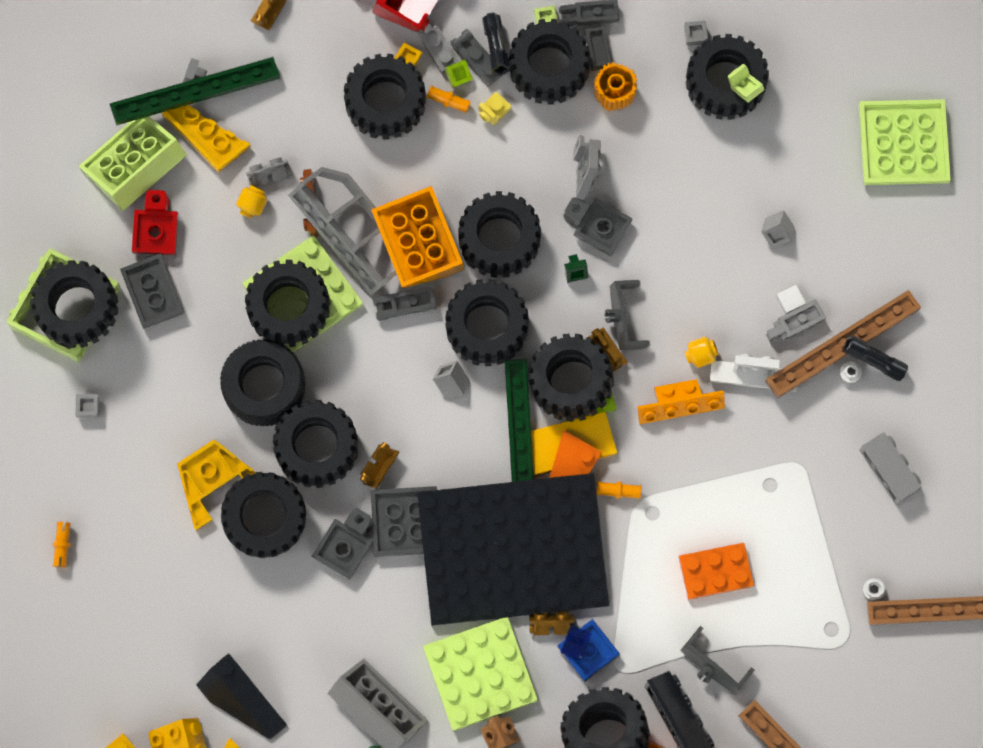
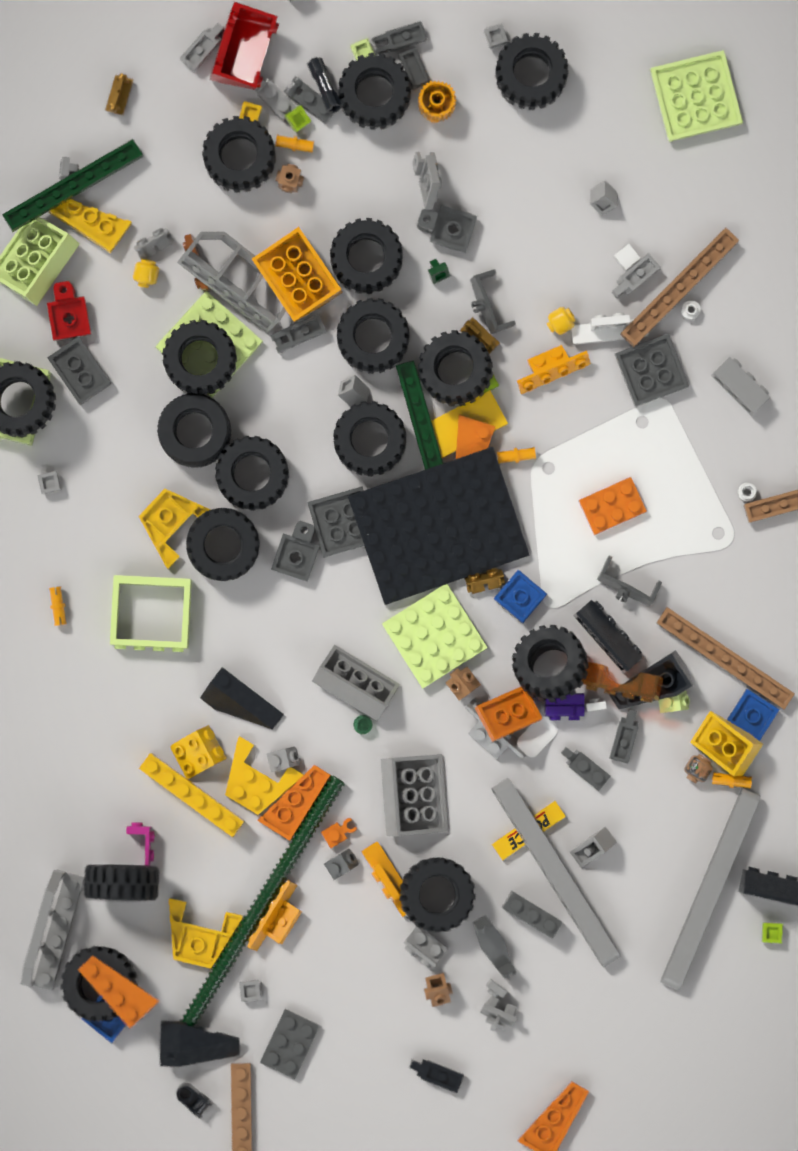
camera: 15 degrees left, 10 degrees up
pearl gold hinge [360,442,400,489] -> none
light yellow bracket [478,92,511,126] -> none
clear blue panel [561,625,592,661] -> none
yellowish green bracket [728,64,764,103] -> none
black axle [842,335,908,381] -> none
none -> yellowish green window [110,575,192,652]
none -> medium nougat brick [276,164,304,193]
none -> black tyre [333,401,406,476]
none -> dark grey plate [614,333,689,407]

